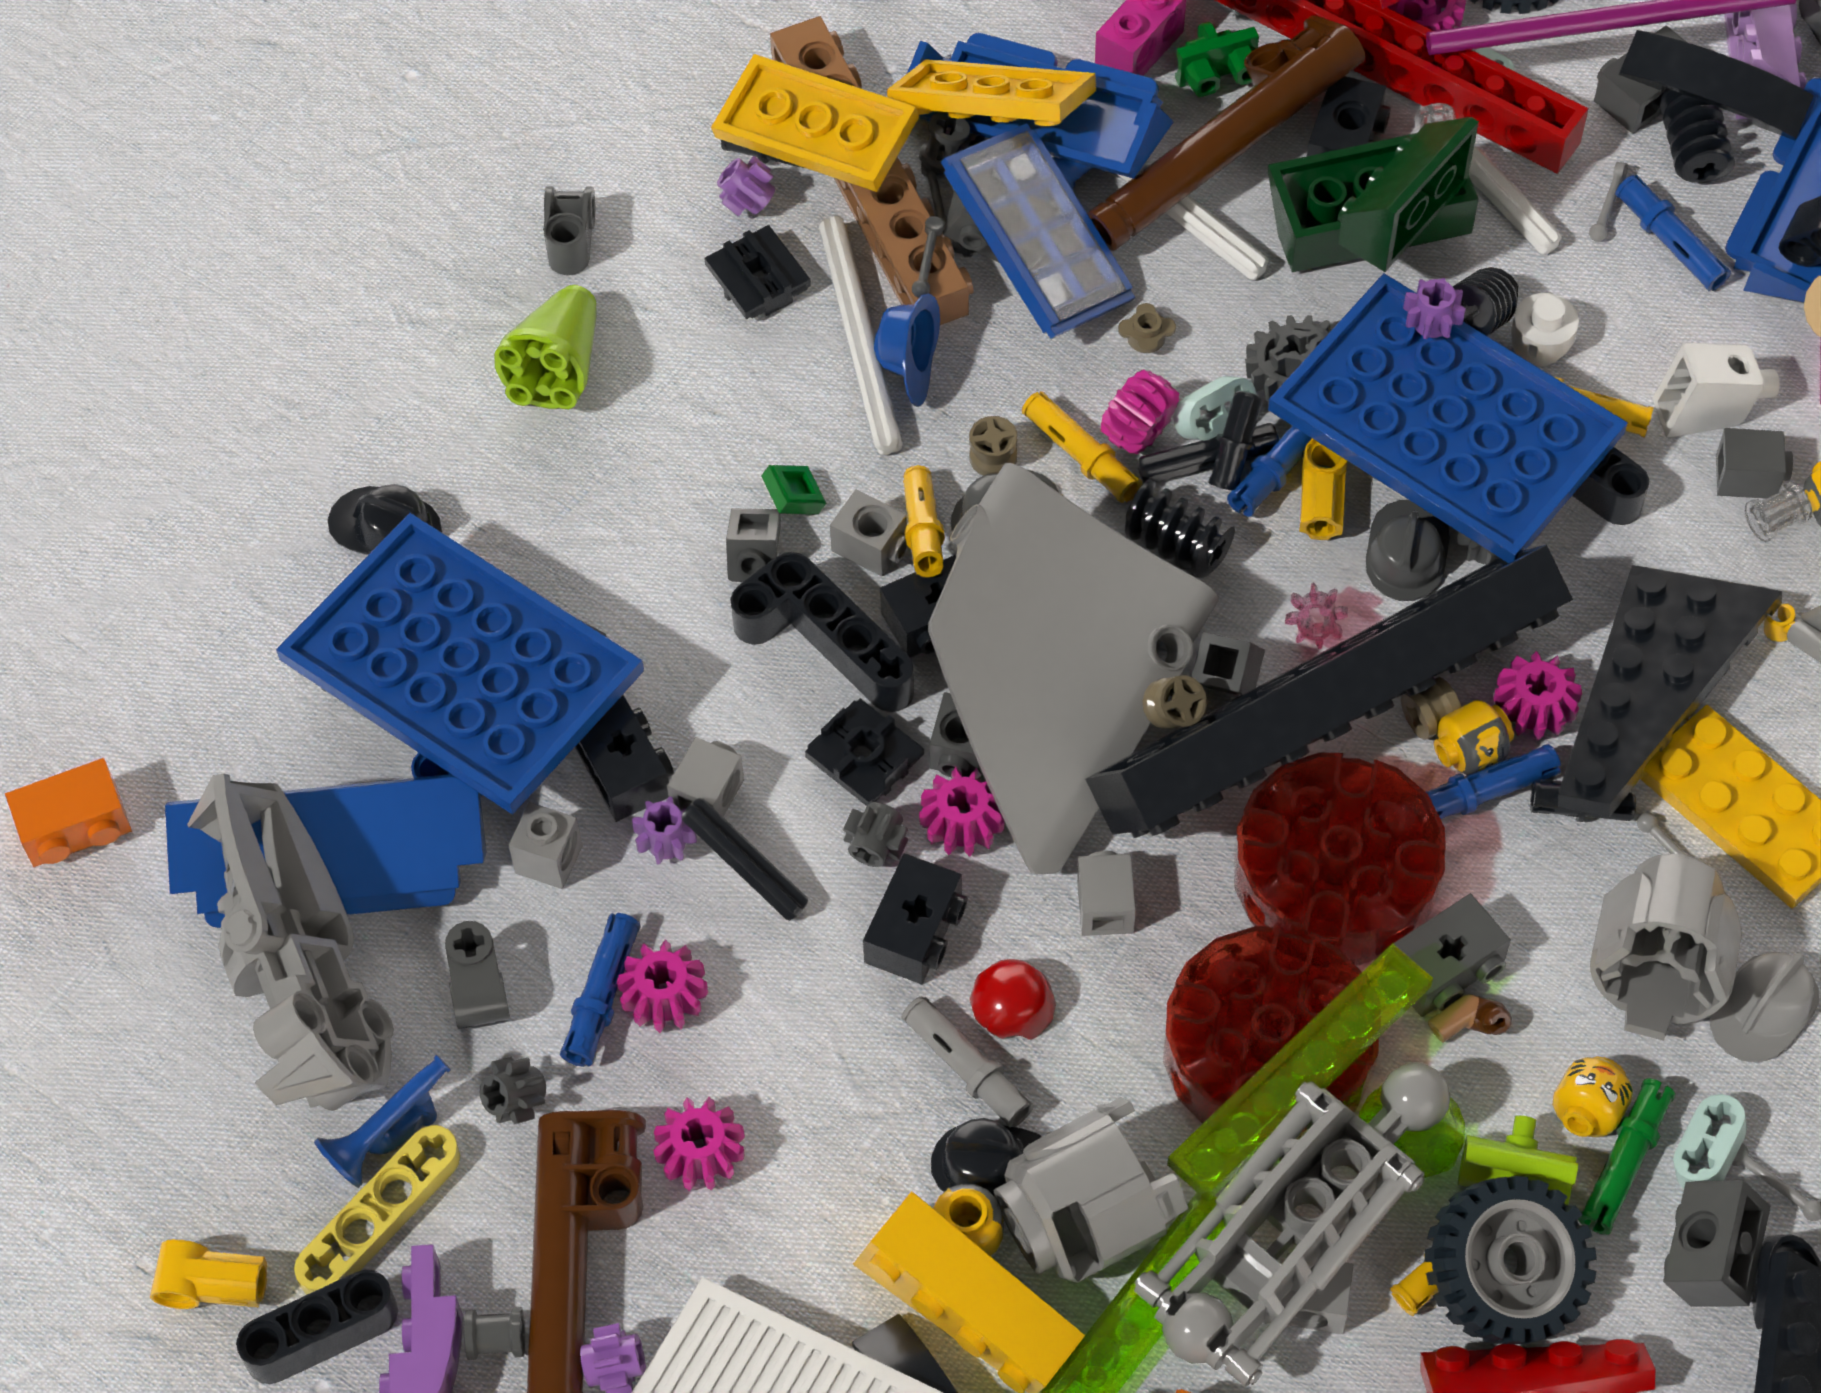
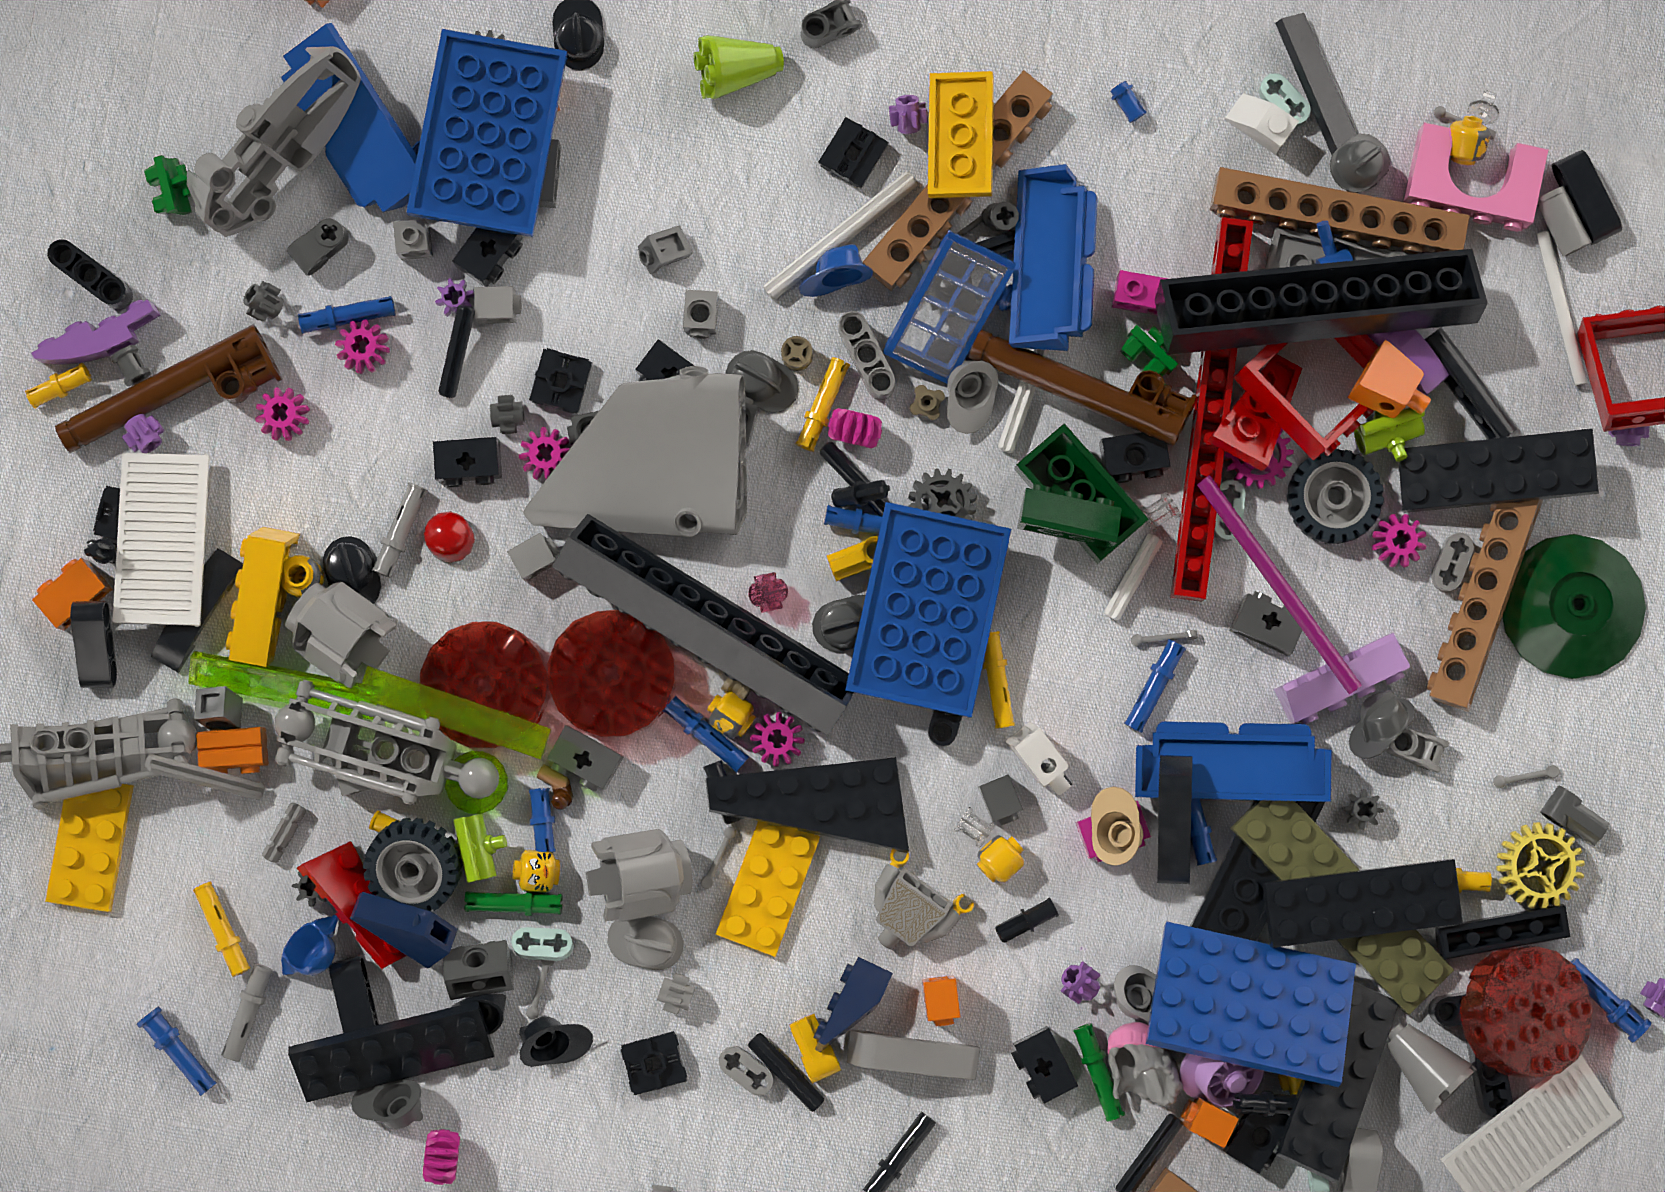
camera: 65 degrees right, 25 degrees up
yellow piece [150,1239,267,1309] -> none
light yellow beam [294,1125,460,1295] -> none
blue piece [314,1055,451,1188] -> none
black beam [730,552,914,712] -> none
green tile [761,465,827,514] -> none
yellow plate [887,59,1096,126] -> none
yellow pin [903,465,945,577] -> none
dark grey hinge [912,216,944,298] -> none
black piece [1125,479,1235,578] -> none
dark tan wheel [1142,675,1207,729] -> none
light aqua beam [1174,376,1256,441] -> none
dark grey brick [1192,632,1265,696] -> none
medium lavender gear [1403,278,1466,340] -> none
black piece [1452,267,1519,336] -> none
white piece [1511,293,1579,367] -> none
black slope [1619,30,1814,140] -> none
black piece [1659,89,1735,183] -> none
none -> green hips [144,155,195,215]
none -> dark blue slope [350,892,458,969]
none -> blue pin [529,788,556,853]
none -> light grey beam [838,311,895,400]
none -> light grey piece [947,361,998,434]

